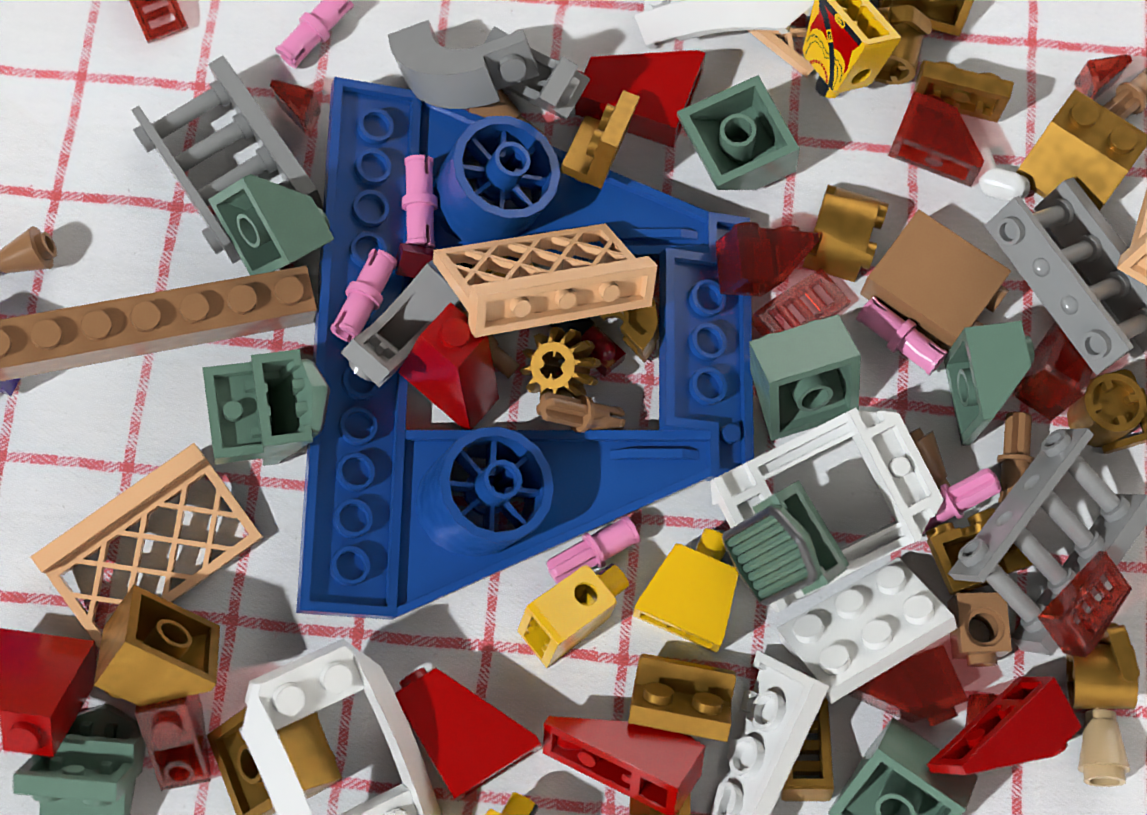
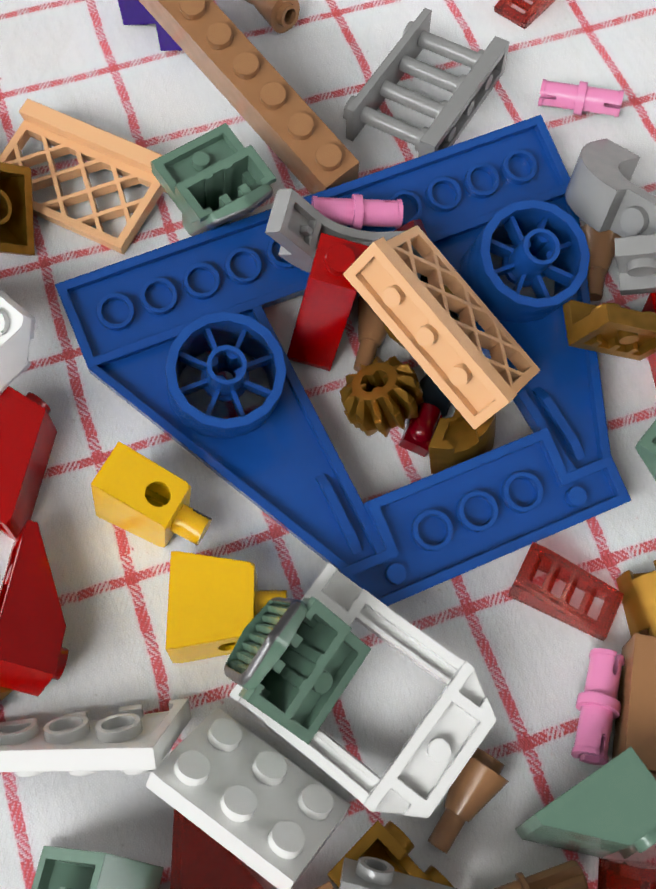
camera: 65 degrees right, 10 degrees down
sand green slope [208,174,334,275] -> none
clear red slope [270,79,321,137] -> none
bright pink pin [402,155,438,249] -> none
medium nougat axle [536,392,626,433] -> none
bright pink axle [546,516,641,584] -> none
pearl gold bracket [628,654,736,742] -> none
clear red slope [715,222,819,297] -> none
sand green slope [749,314,861,441] -> none
pearl gold slope [781,697,834,801] -> none
bright pink axle [923,468,1002,534] -> none

